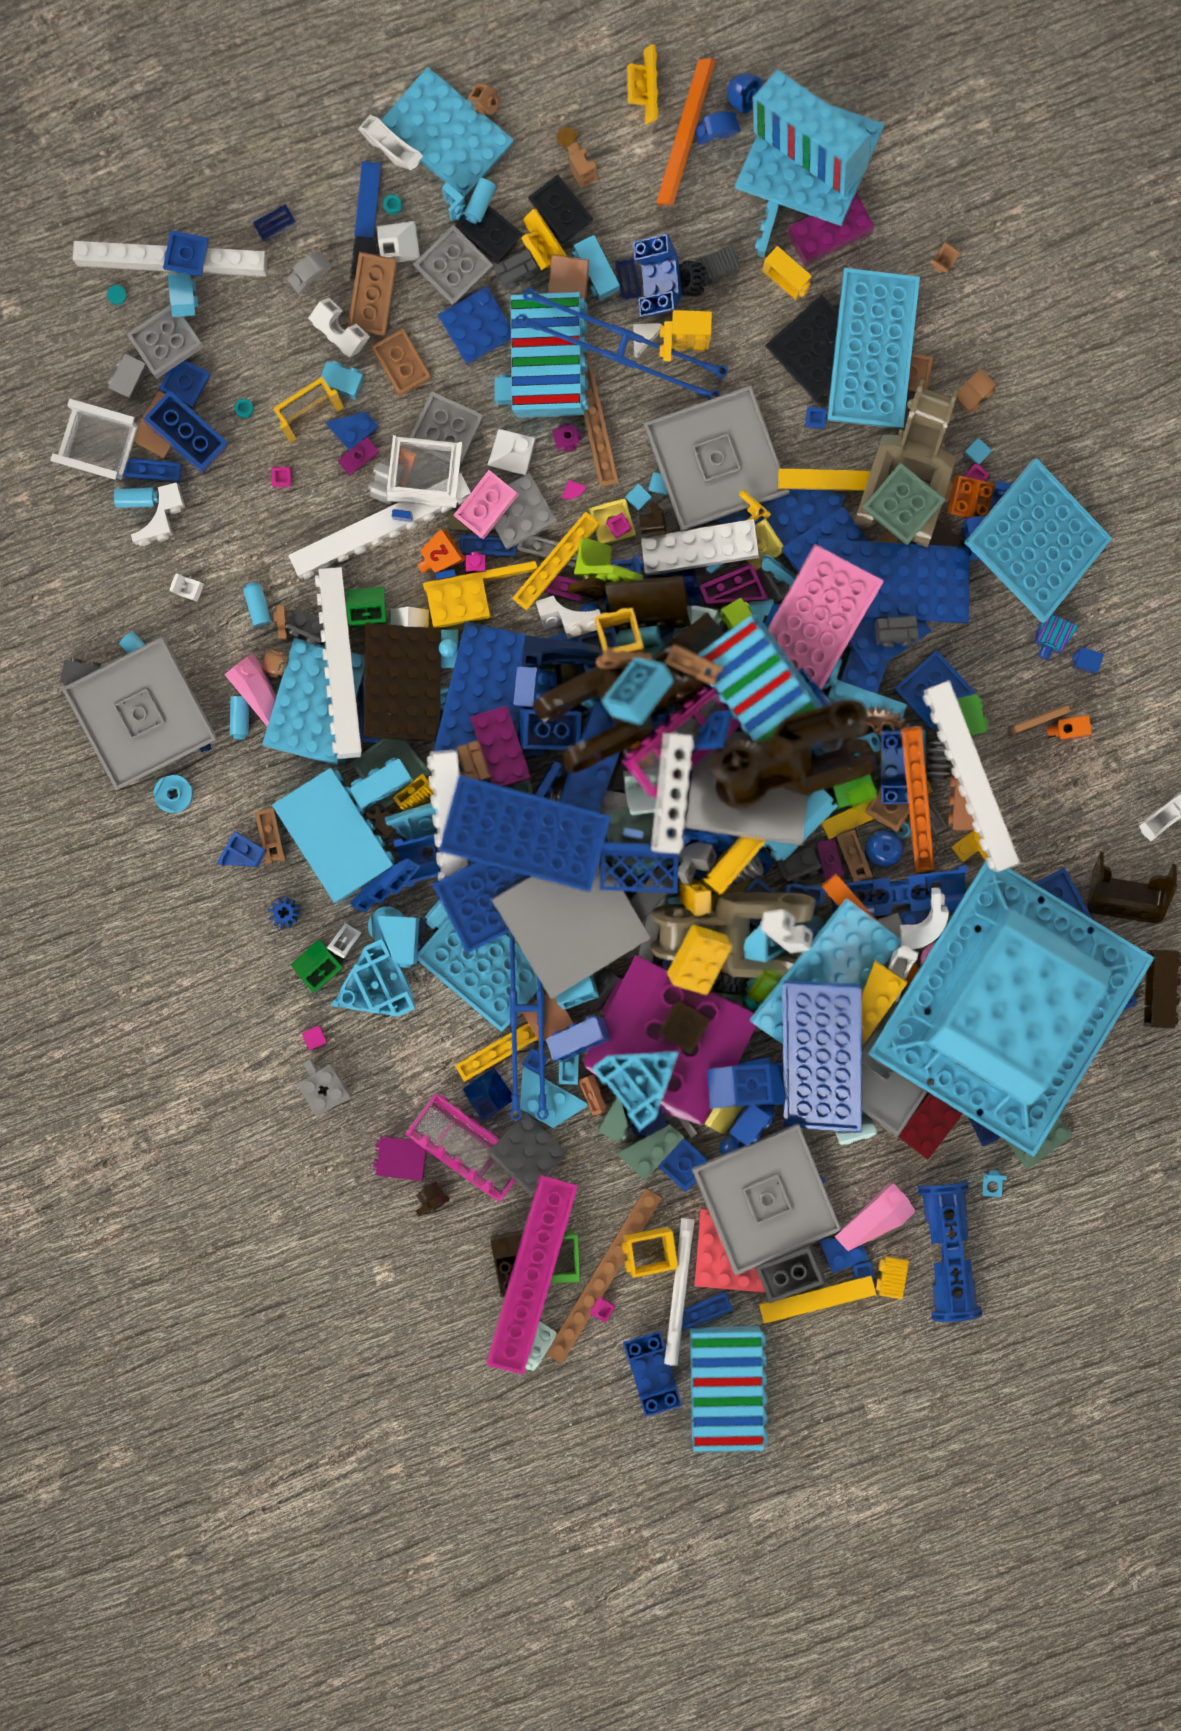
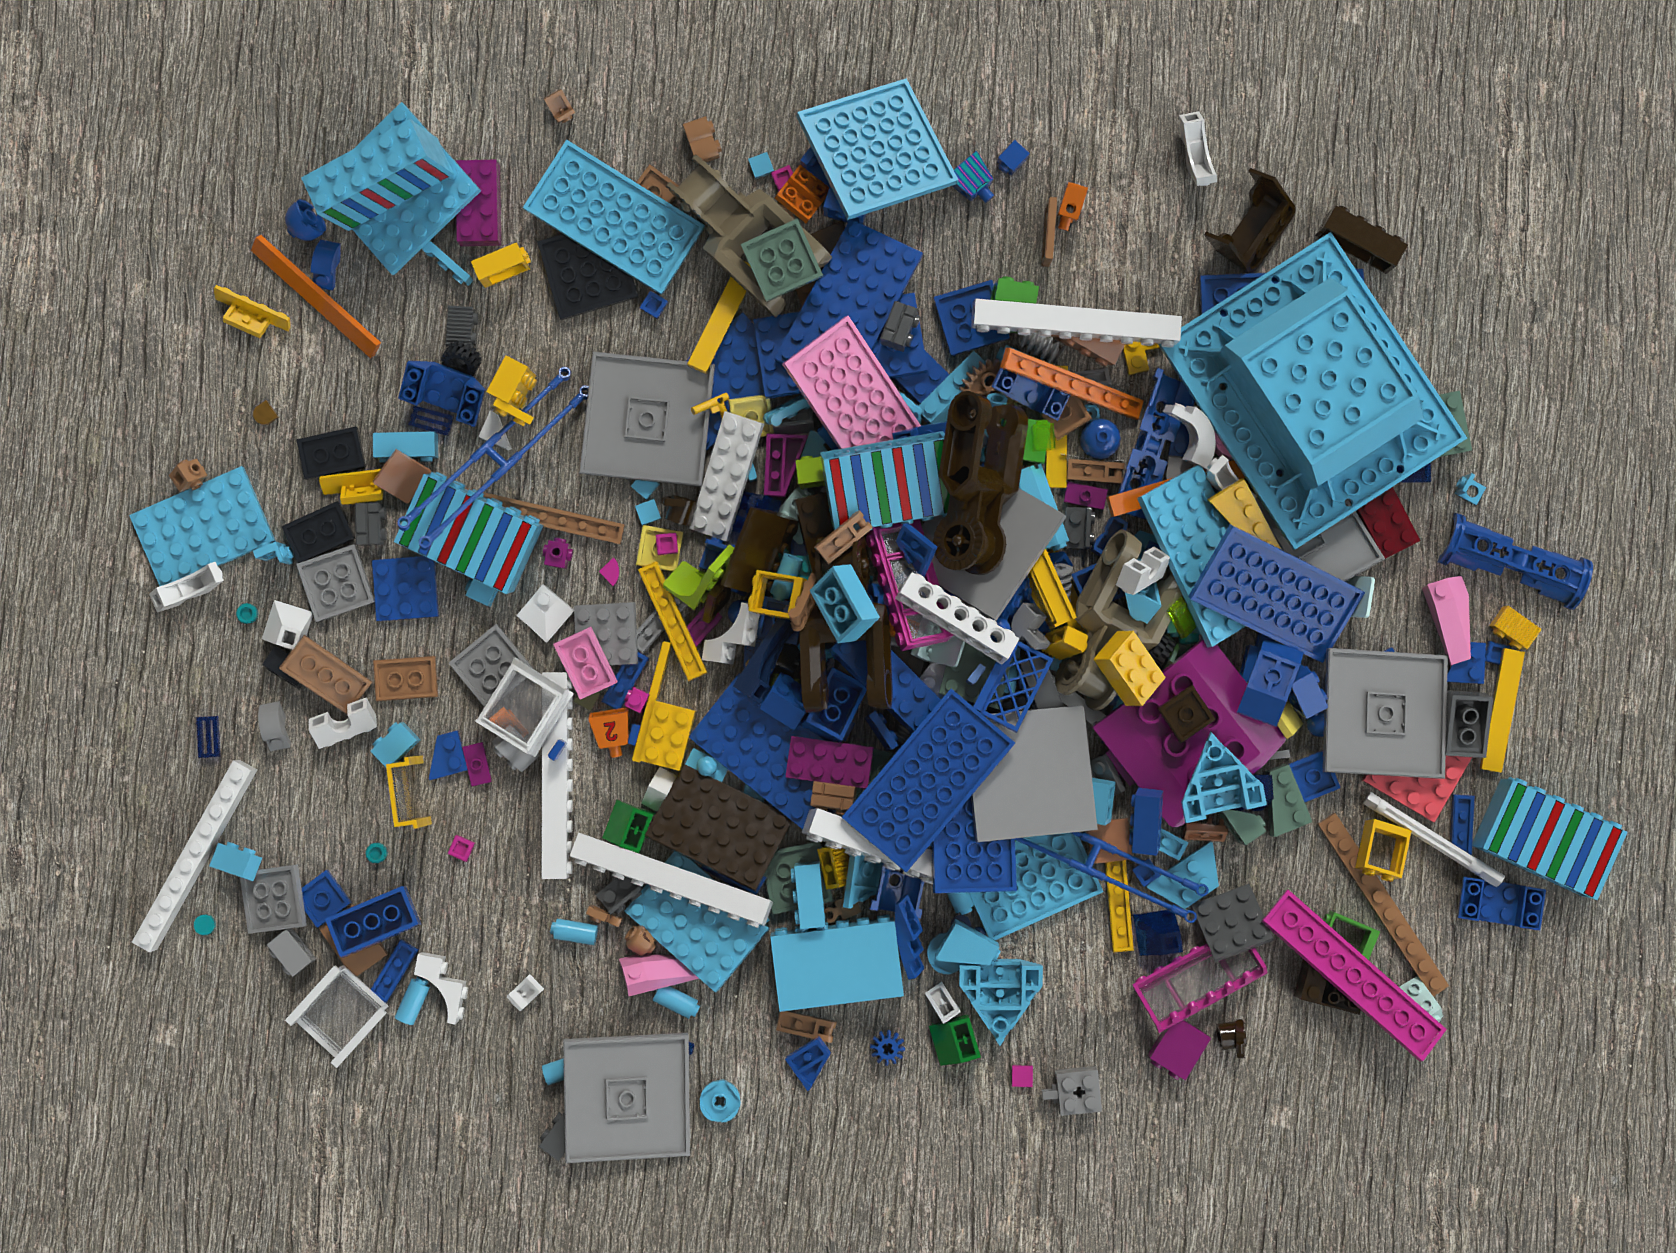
camera: 65 degrees left, 0 degrees up
blue plate [163,230,209,277] -> none
blue tile [354,161,381,240] -> none
medium azure brick [464,178,497,224] -> none
medium nougat hips [567,142,597,188] -> none
dark pink tile [590,1297,616,1322] -> none

